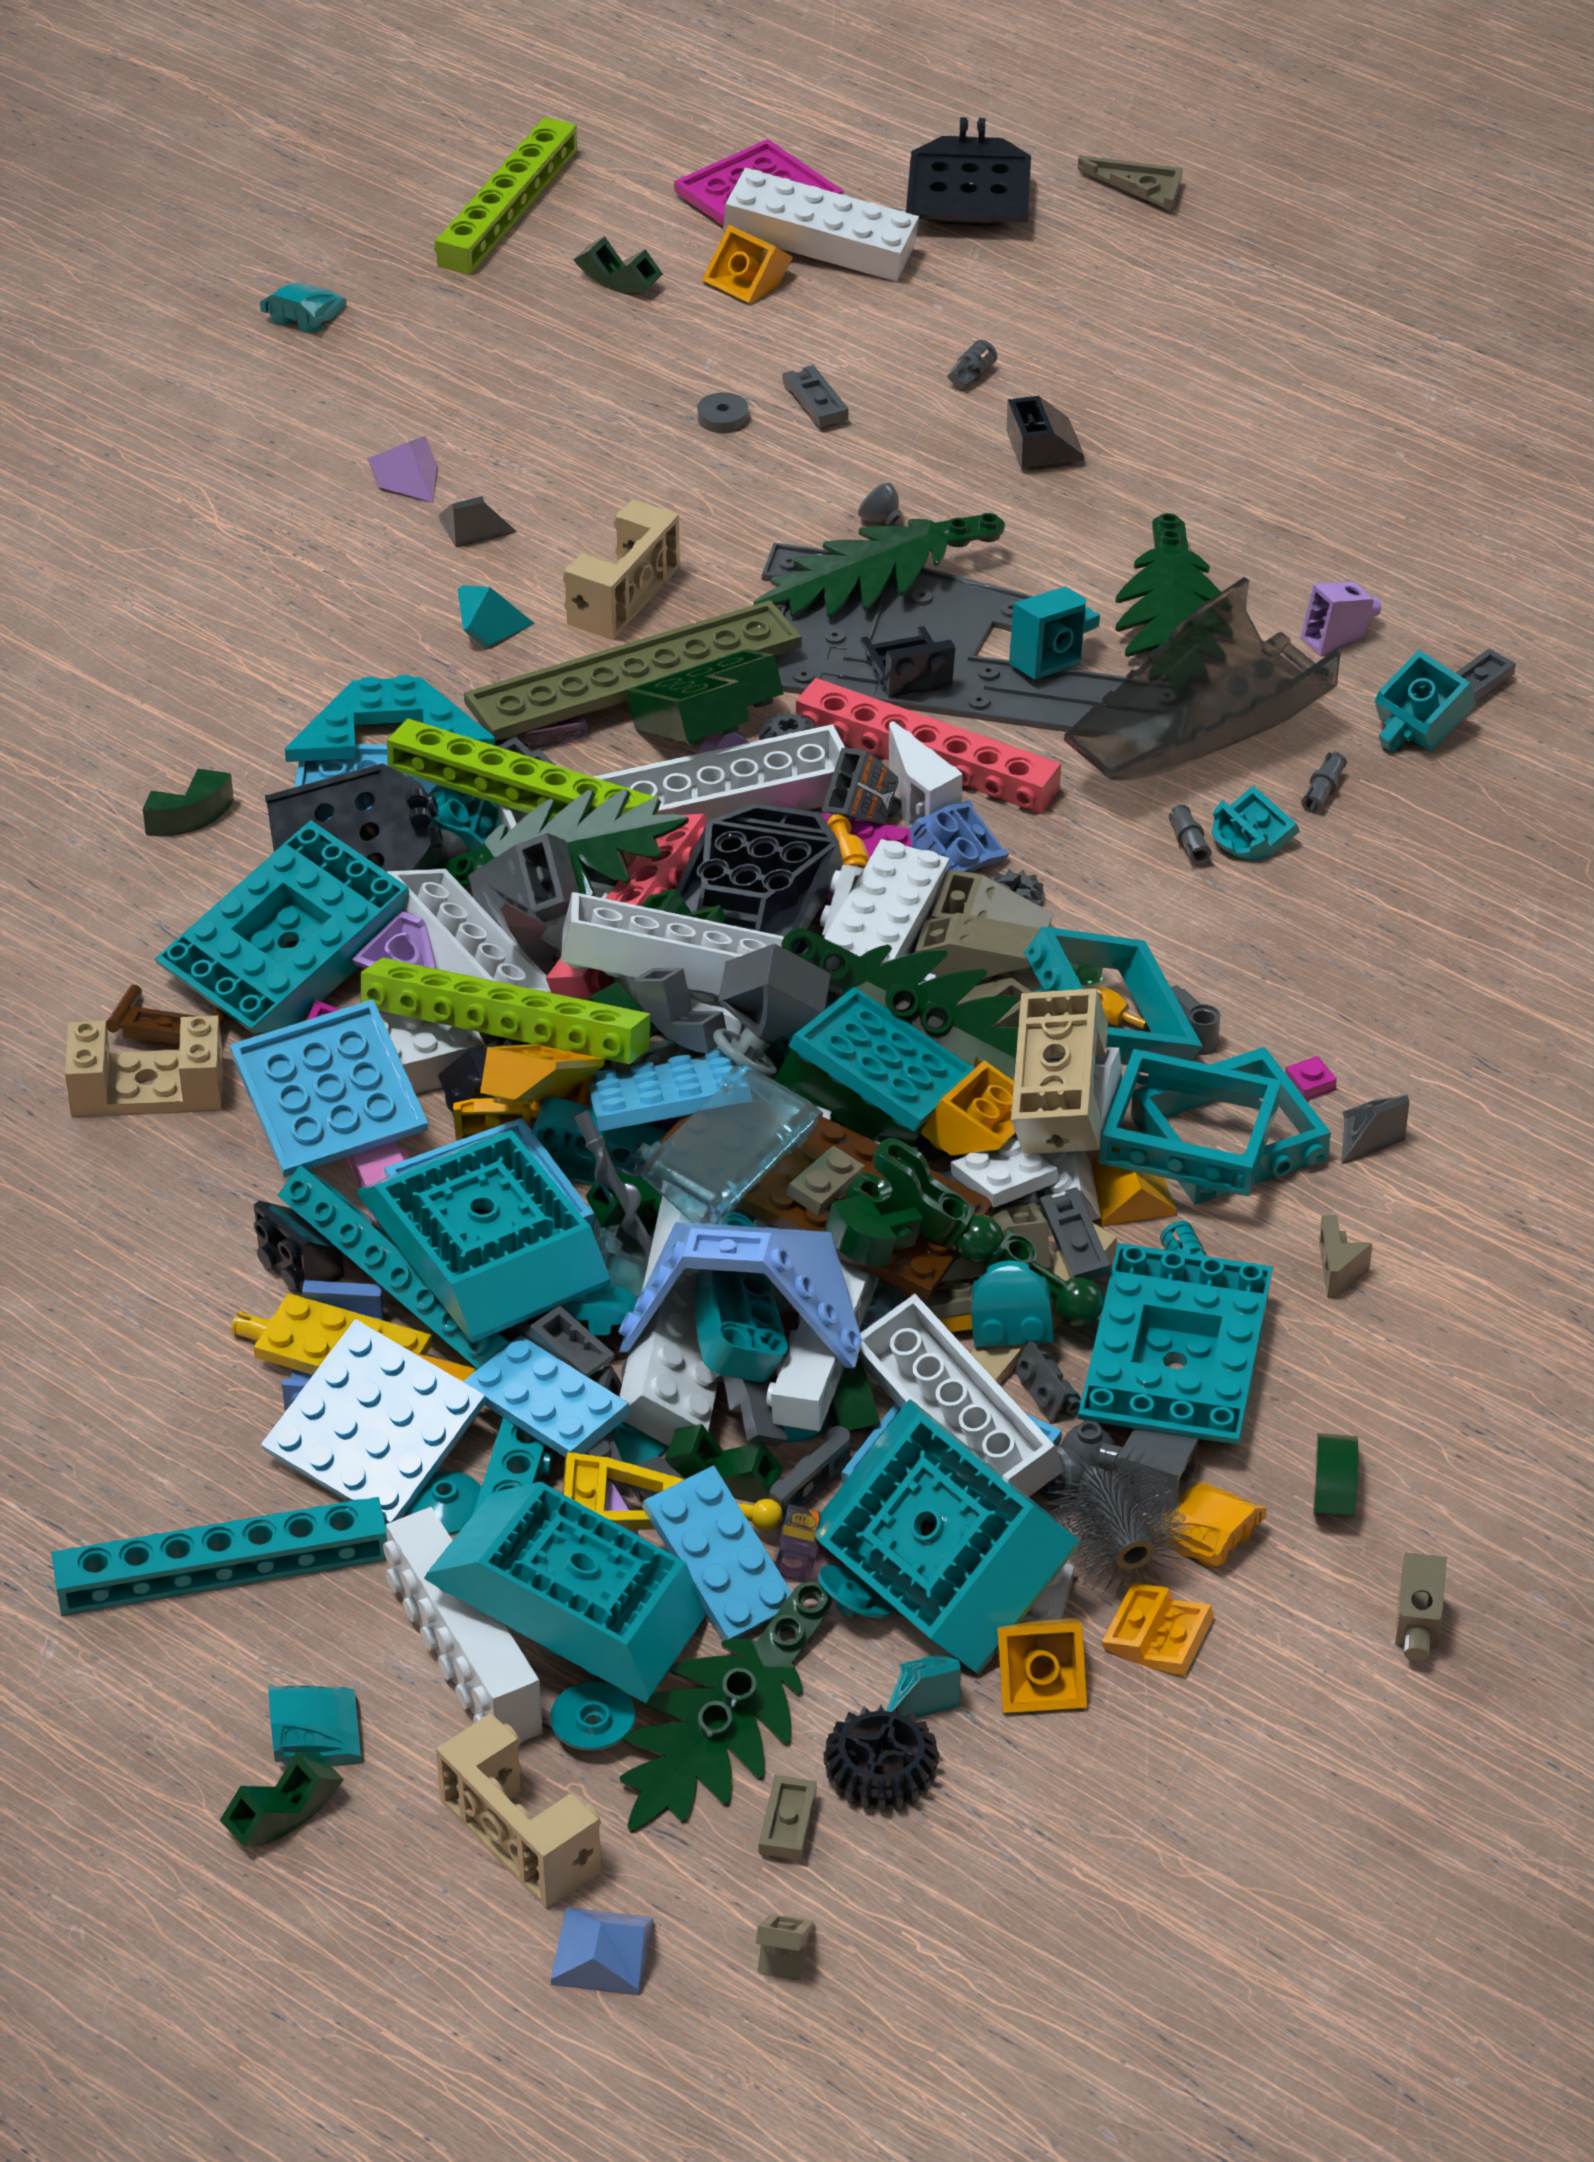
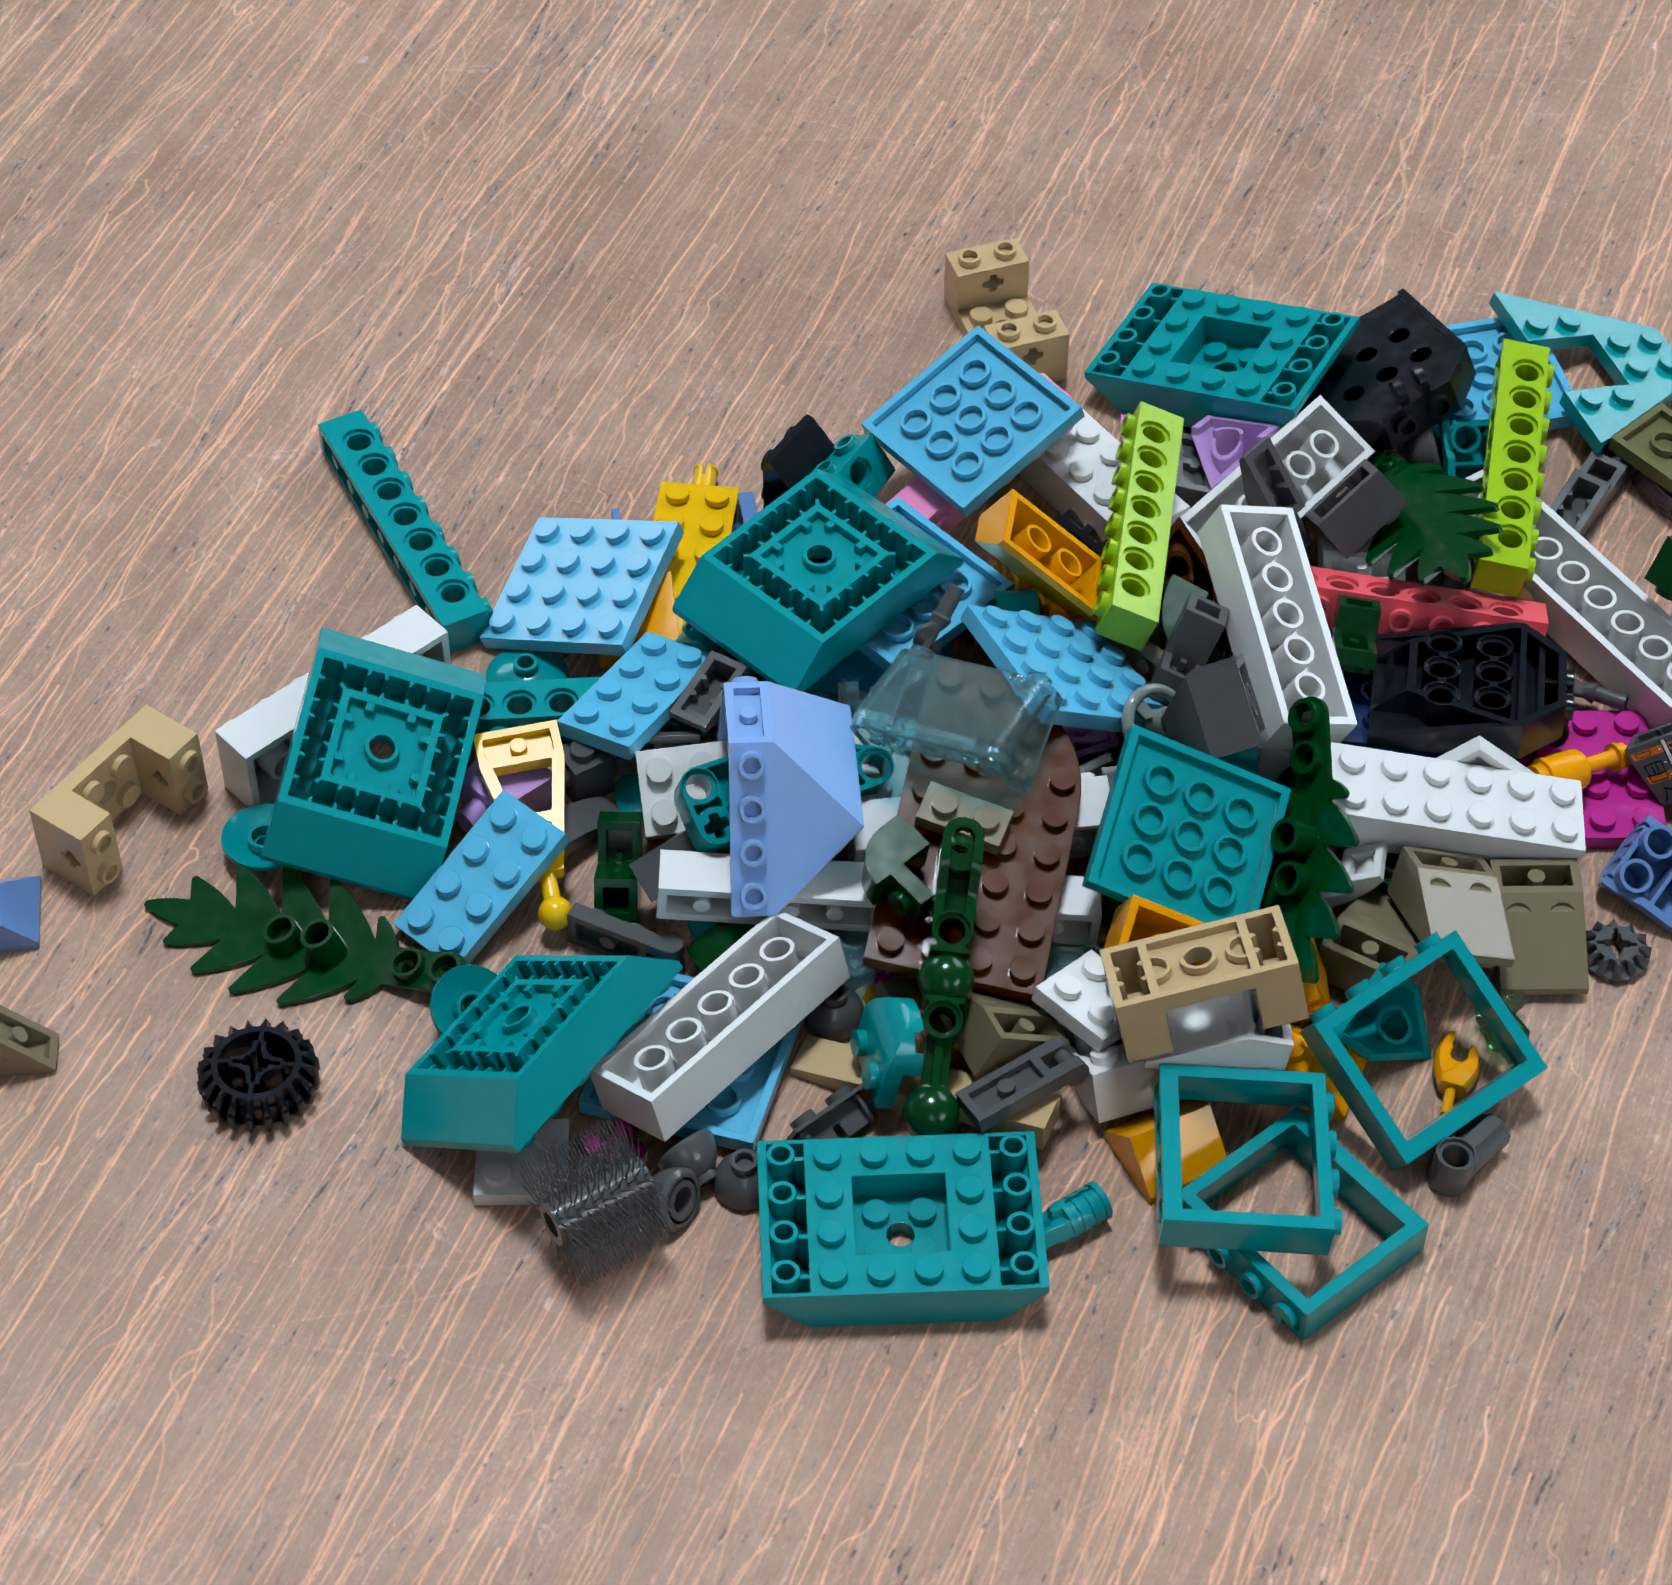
camera: 75 degrees right, 5 degrees up
reddish brown plate [106,985,228,1048] -> none
dark green brick [142,768,234,836] -> none
dark green brick [220,1752,344,1847] -> none
teal slope [268,1684,362,1766] -> none
dark tan plate [759,1775,817,1861] -> none
clear purple leg [773,1503,820,1583] -> none
teal slope [886,1654,961,1717] -> none
light orange slope [997,1618,1087,1713] -> none
dark grey torso [1098,1430,1199,1510] -> none
light orange slope [1102,1583,1215,1676] -> none
light orange slope [1150,1482,1267,1567] -> none
dark pink plate [1285,1056,1337,1100] -> none
dark green brick [1312,1433,1358,1516] -> none
dark tan slope [1319,1215,1372,1298] -> none
dark grey slope [1341,1095,1410,1164] -> none
dark tan torso [1395,1552,1447,1661] -> none

